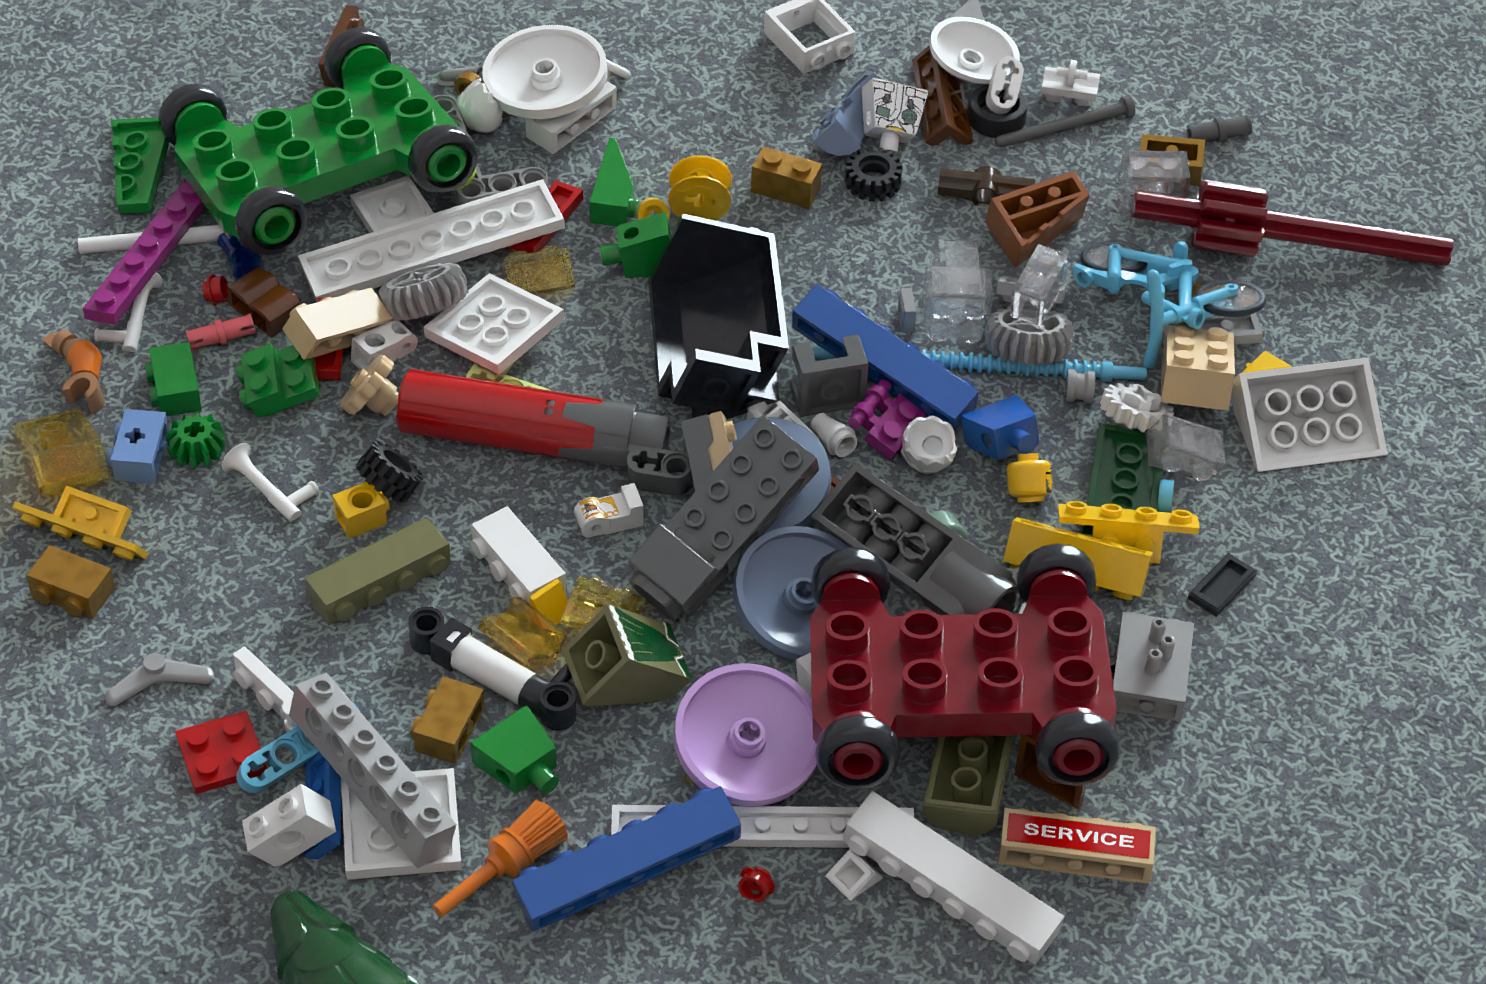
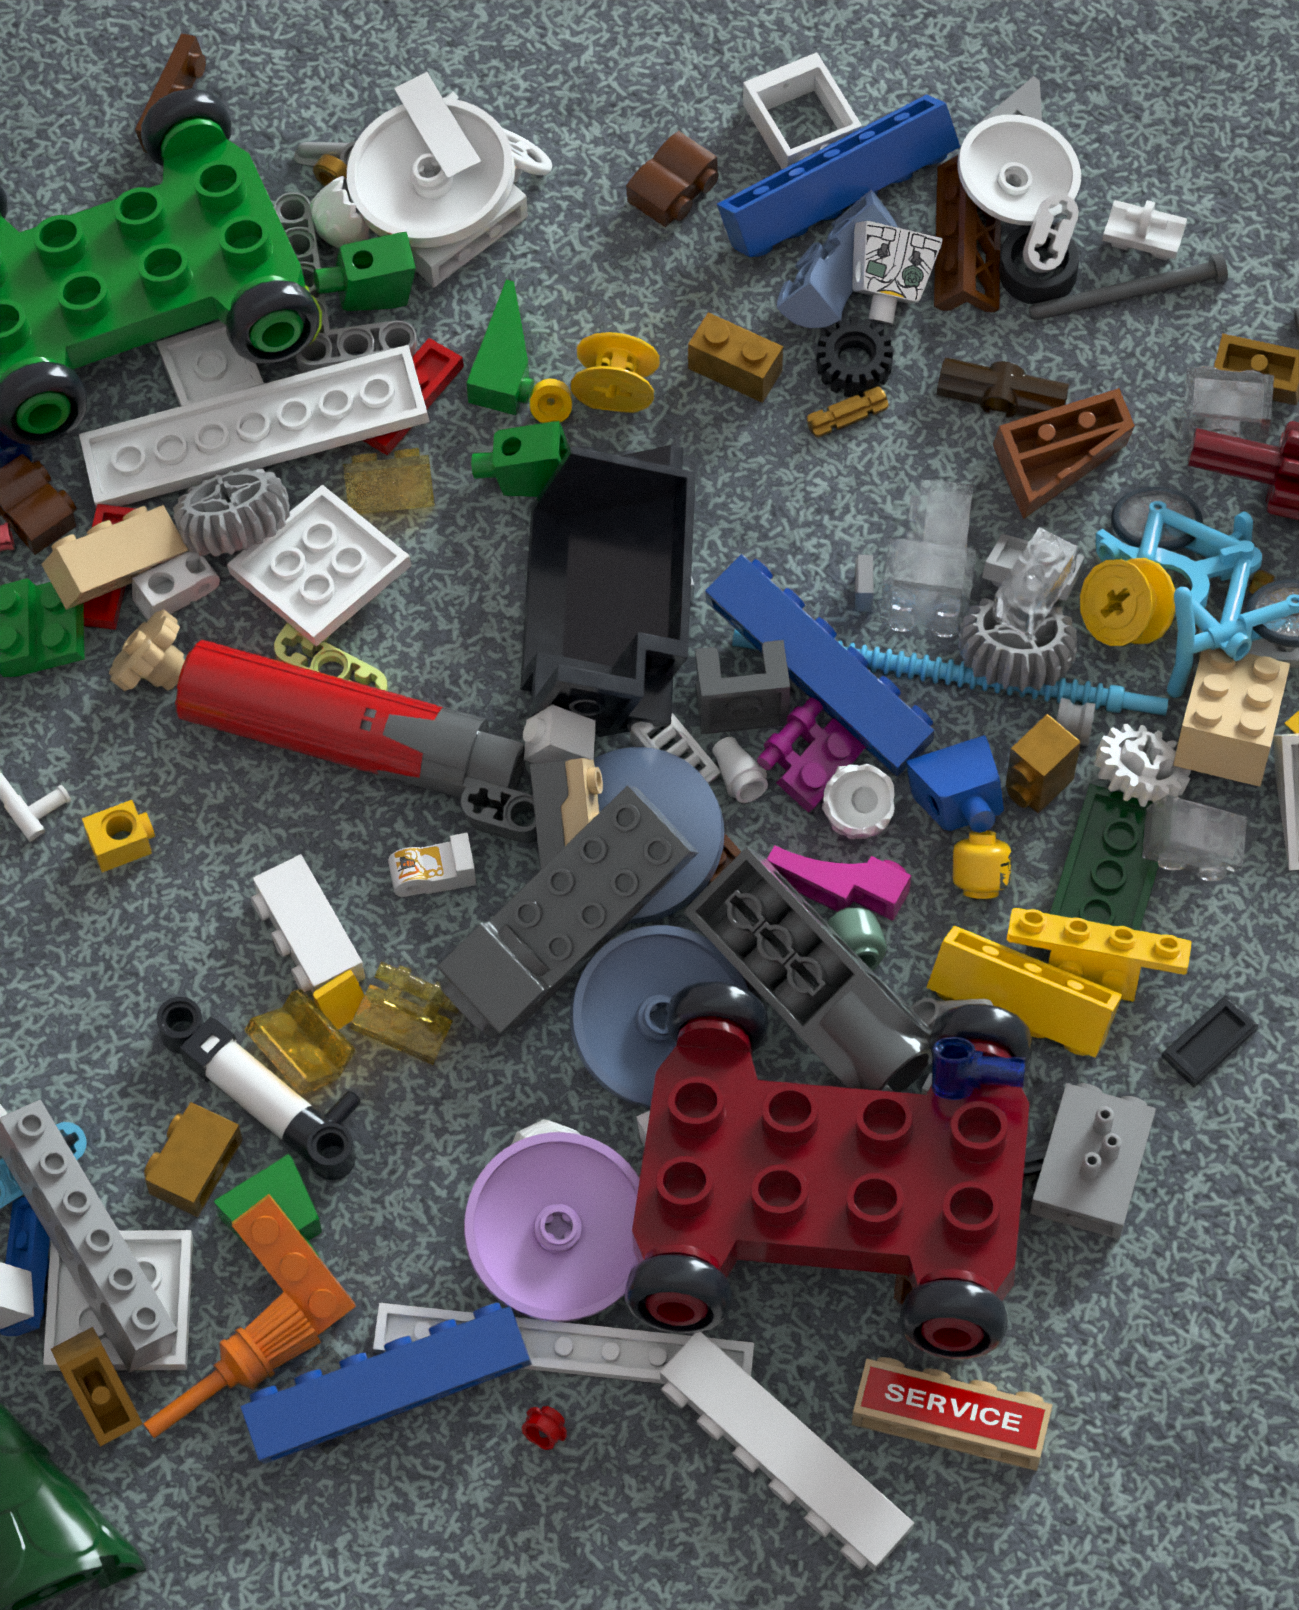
camera: 10 degrees right, 15 degrees up
olive brick [304,517,451,626] -> none
black tyre [356,441,423,503] -> none
olive slope [562,604,692,707] -> none
white slope [825,849,884,901] -> none
olive brick [922,735,1015,836] -> none
medium azure tile [1157,479,1175,513] -> none
none -> pearl gold brick [51,1327,143,1447]
none -> orange plate [232,1194,356,1335]
none -> green torso [313,231,416,311]
none -> white sticker [394,72,481,178]
none -> white brick [523,705,596,764]
none -> reddish brown brick [626,131,719,228]
none -> blue brick [717,94,960,257]
none -> dark pink slope [767,846,911,921]
none -> pearl gold axle [807,387,889,438]
none -> clear blue pin [932,1037,1025,1100]
none -> pearl gold brick [1005,714,1080,813]
none -> yellow piece [1080,558,1175,646]

